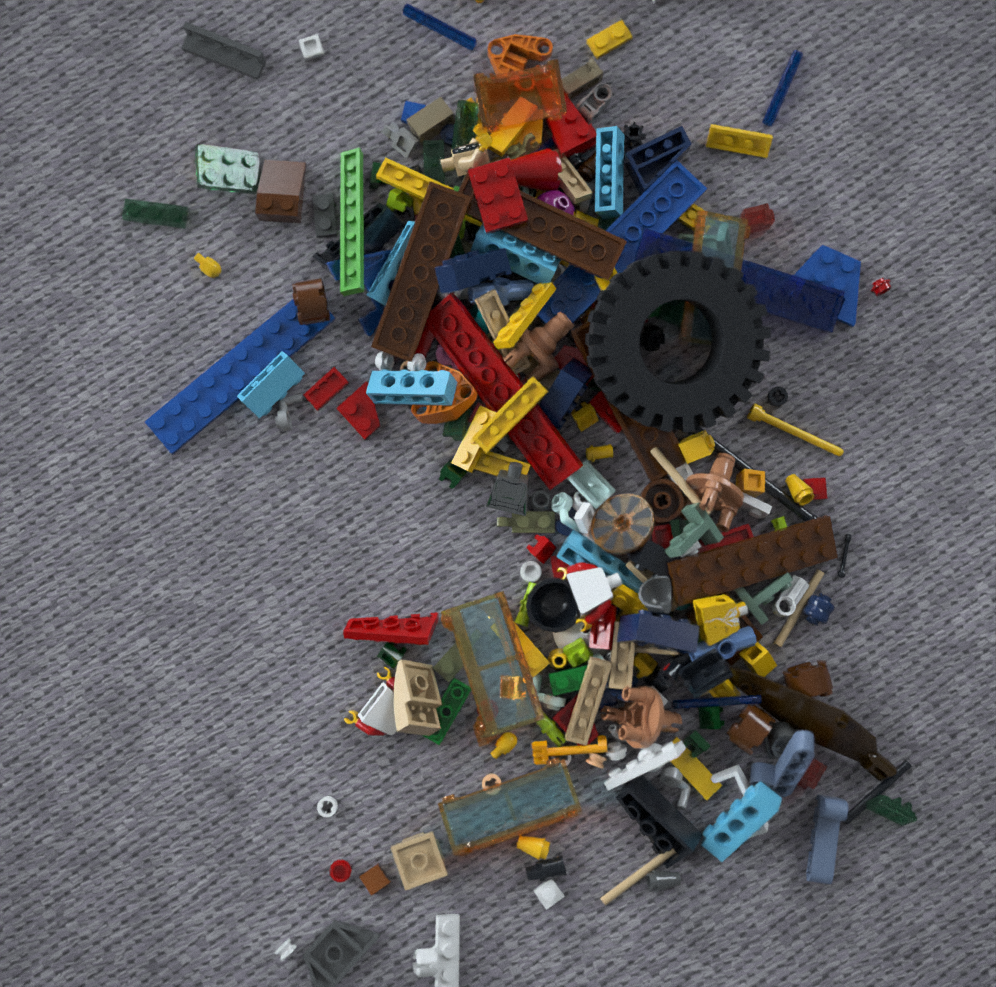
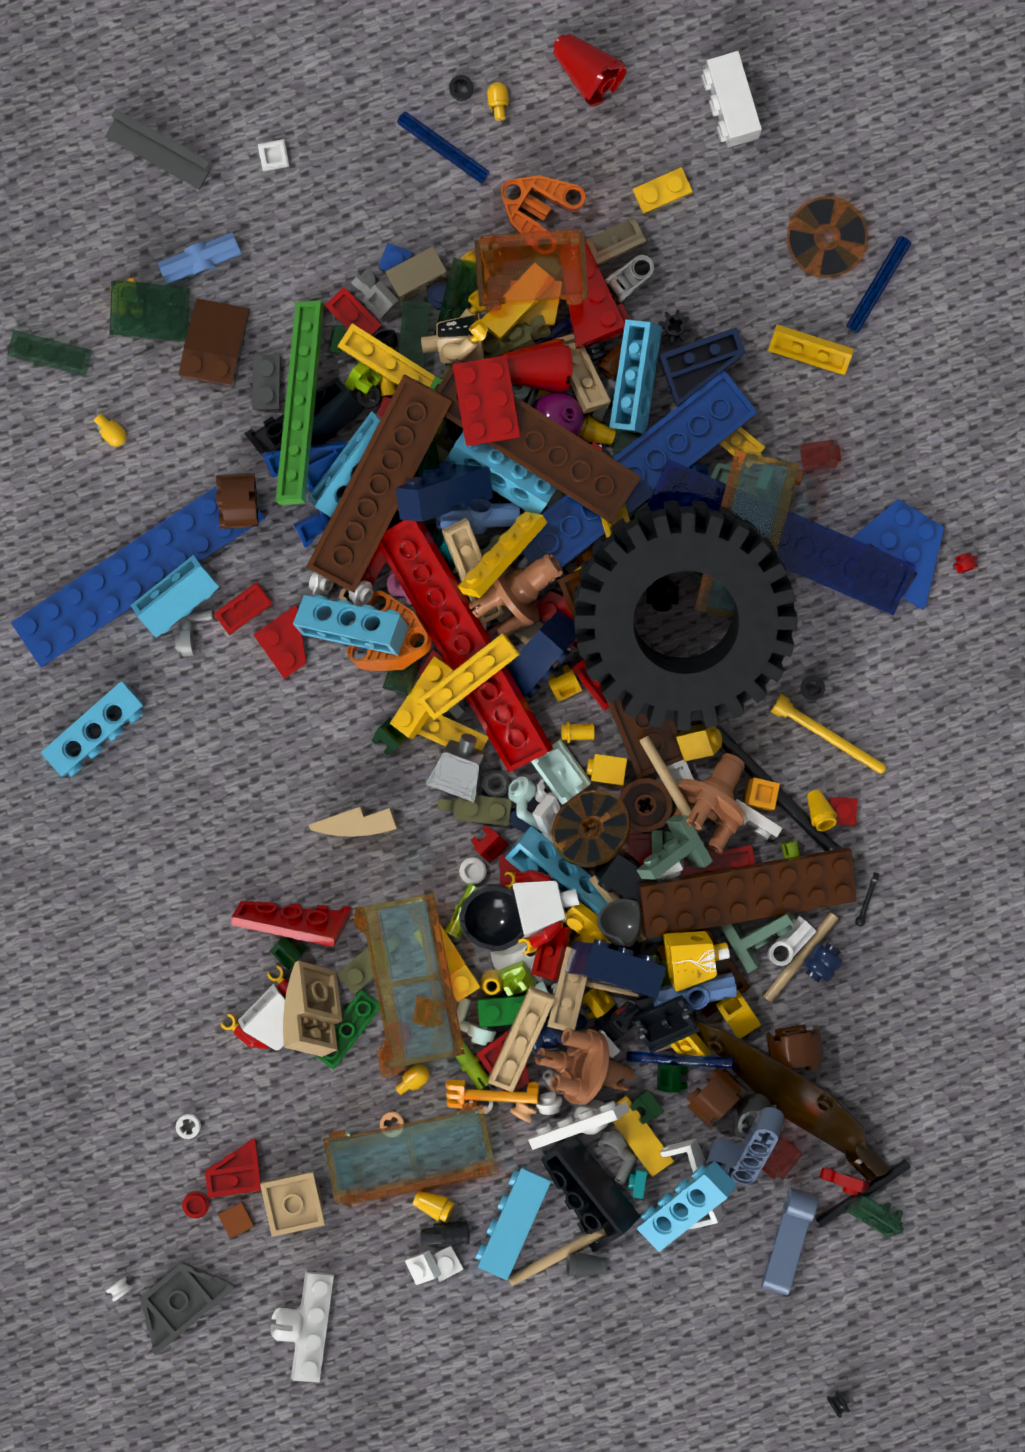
camera: 10 degrees right, 5 degrees up
none -> medium azure brick [40,681,146,777]
none -> medium blue piece [158,232,242,285]
none -> red wing [205,1139,262,1198]
none -> tan slope [309,806,399,837]
none -> red plate [325,287,382,336]
none -> white plate [405,1250,441,1285]
none -> medium azure brick [475,1165,551,1280]
none -> yellow brick [586,754,627,785]
none -> teal plate [628,1167,647,1199]
none -> clear orange piece [787,196,868,278]
none -> red plate [819,1167,870,1196]
none -> black bush [826,1390,851,1418]

